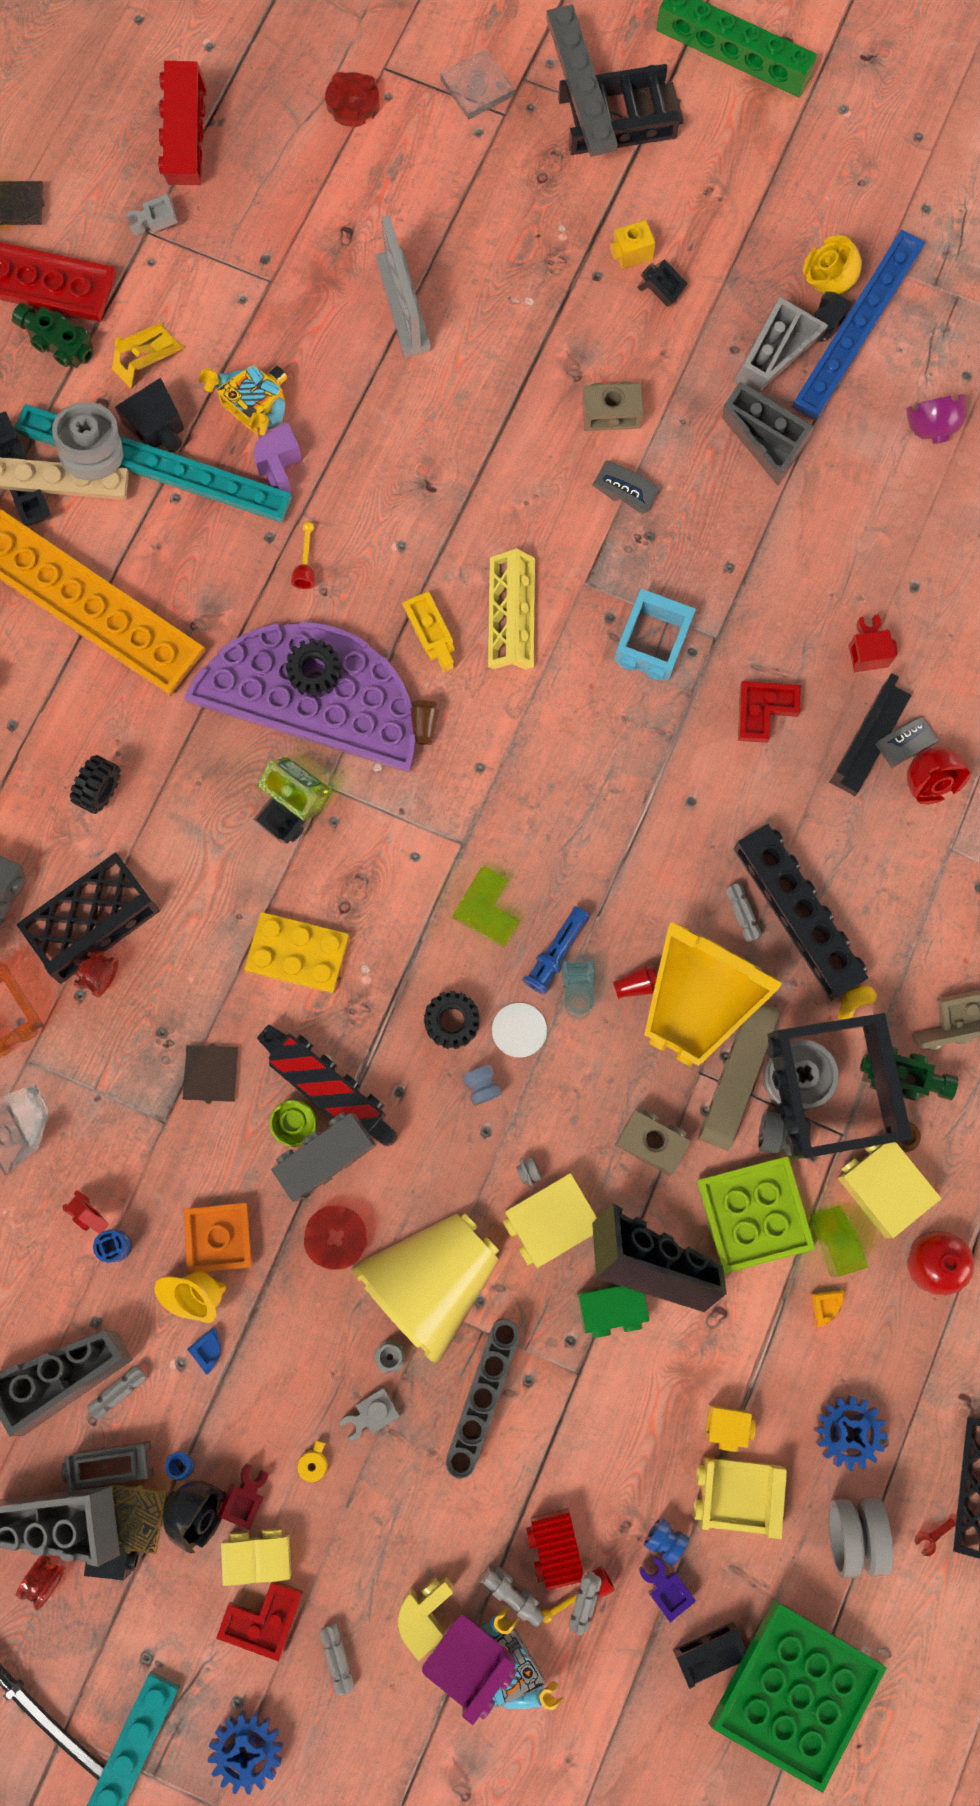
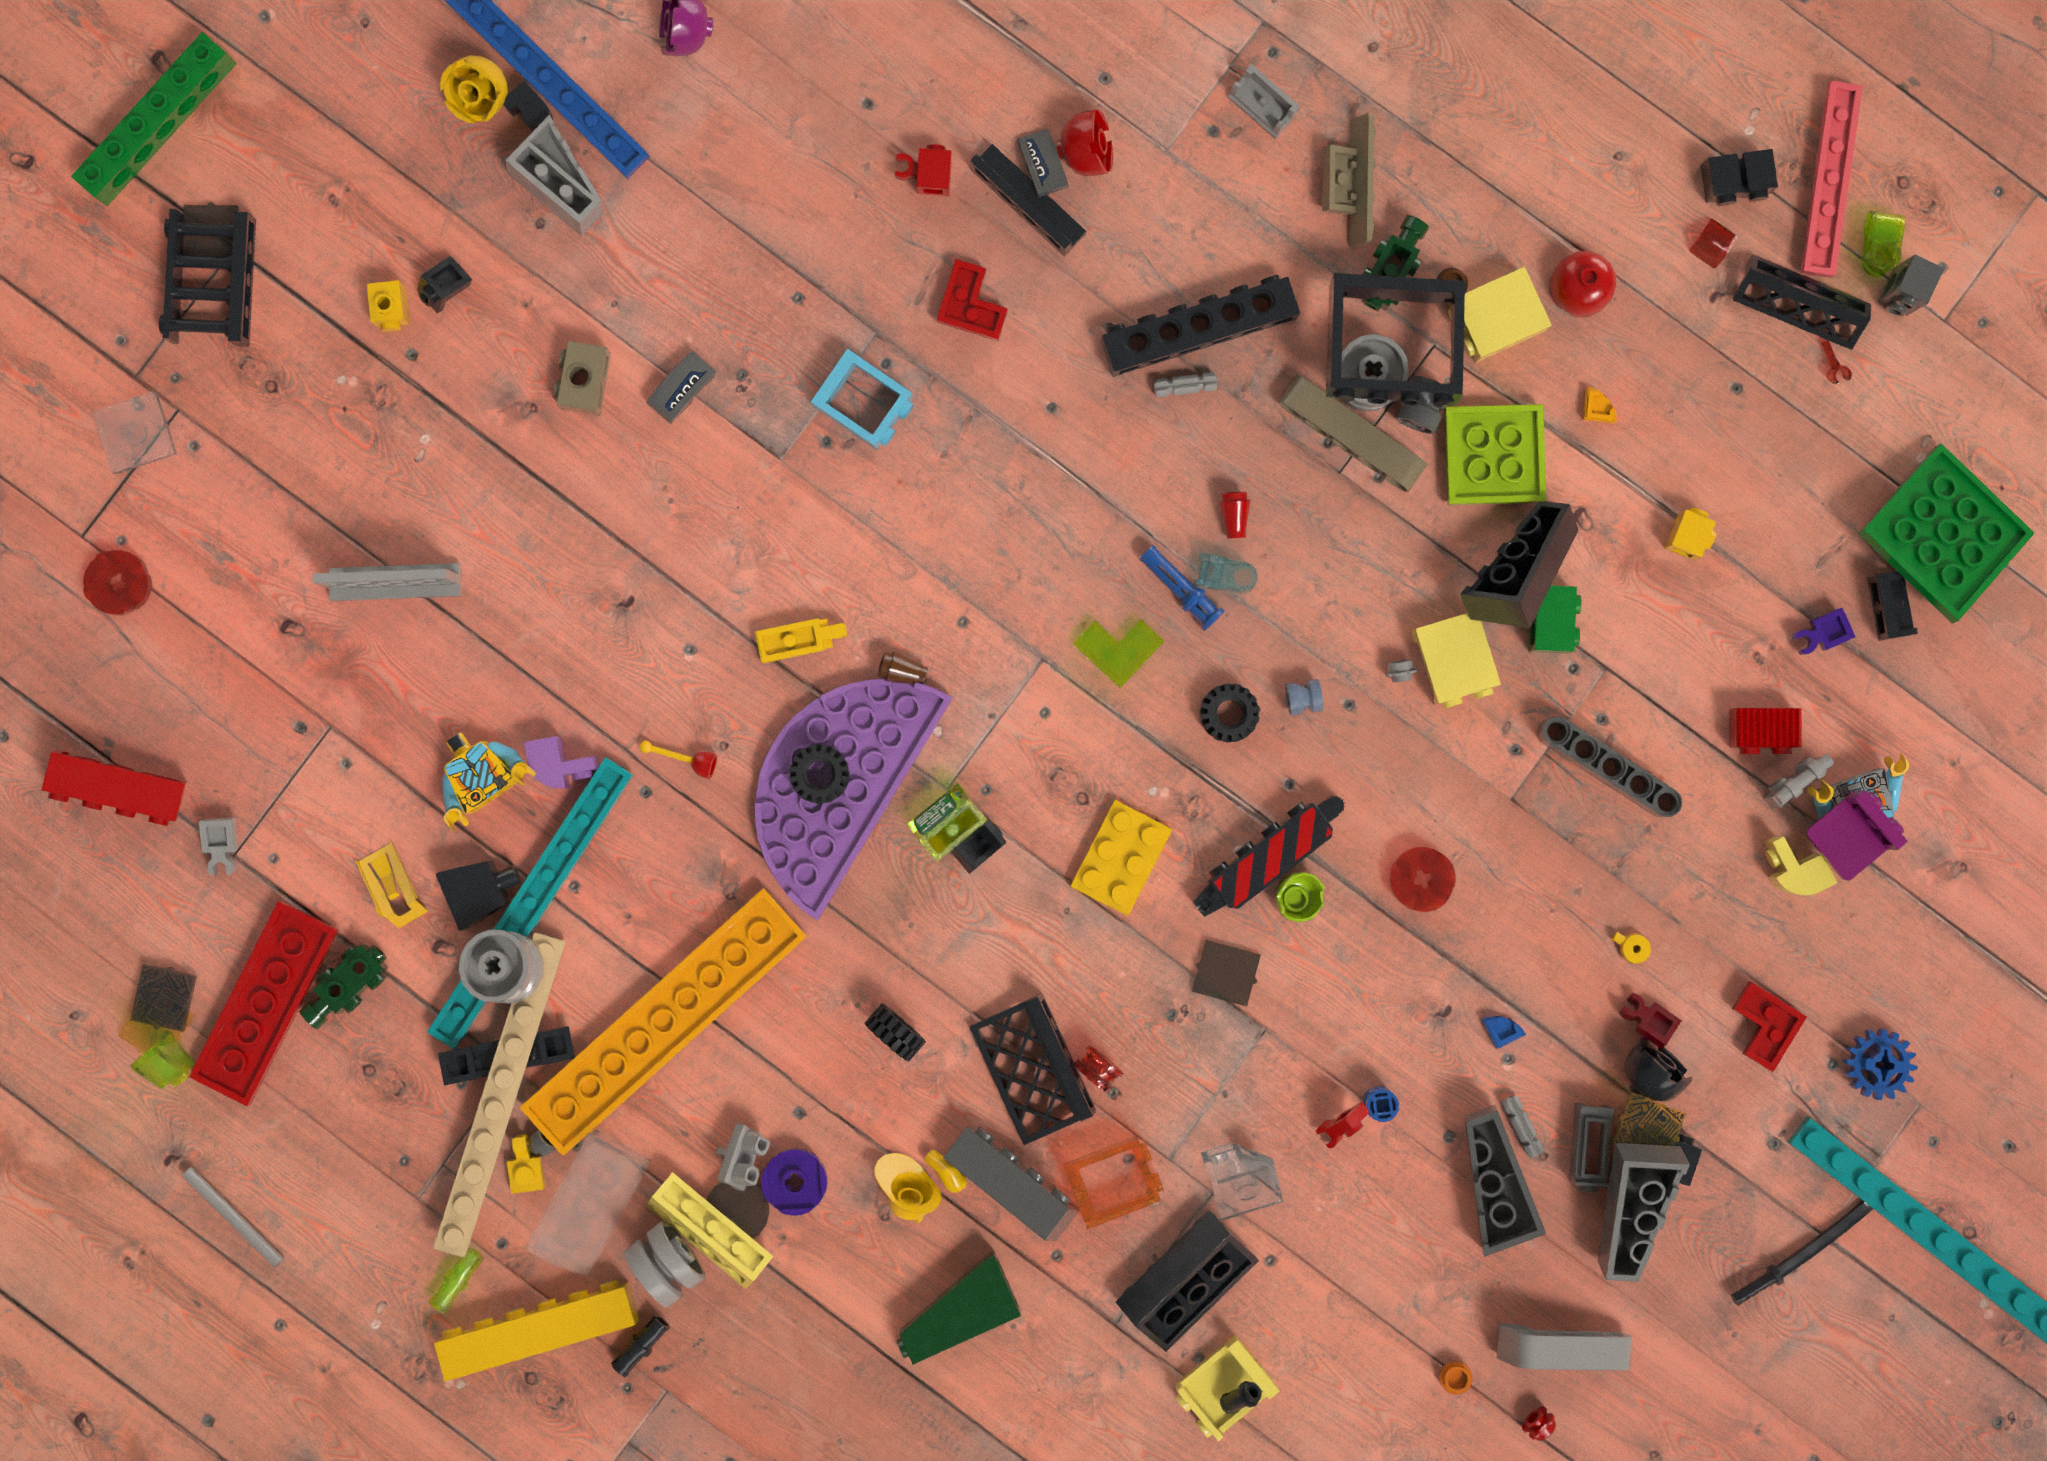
camera: 80 degrees left, 10 degrees up
clear red wheel [15,1555,66,1611] -> none
yellow piece [154,1271,226,1323] -> none
blue hinge [165,1452,194,1481] -> none
orange plate [183,1203,253,1274] -> none
light yellow brick [221,1528,292,1586] -> none
dark grey wedge [271,1112,377,1202] -> none
light grey axle [320,1624,354,1695] -> none
light grey plate [339,1387,401,1442] -> none
light yellow cone [351,1213,499,1364] -> none
light grey plate [374,1340,406,1373] -> none
light yellow fence [488,548,535,670] -> none
white sticker [492,1003,547,1058] -> none
hinge [541,1565,615,1623] -> none
dark grey plate [546,4,618,157] -> none
light grey axle [569,1572,601,1635] -> none
dark tan brick [615,1109,691,1176] -> none
blue wheel [643,1517,689,1566] -> none
yellow cone [644,922,782,1067] -> none
light yellow panel [693,1456,787,1539] -> none
dark grey wedge [722,382,813,485] -> none
clear neon green slope [810,1206,869,1277] -> none
blue gear [814,1395,888,1471] -> none
light grey wheel [828,1497,893,1578] -> none
yellow arm [837,985,877,1020] -> none

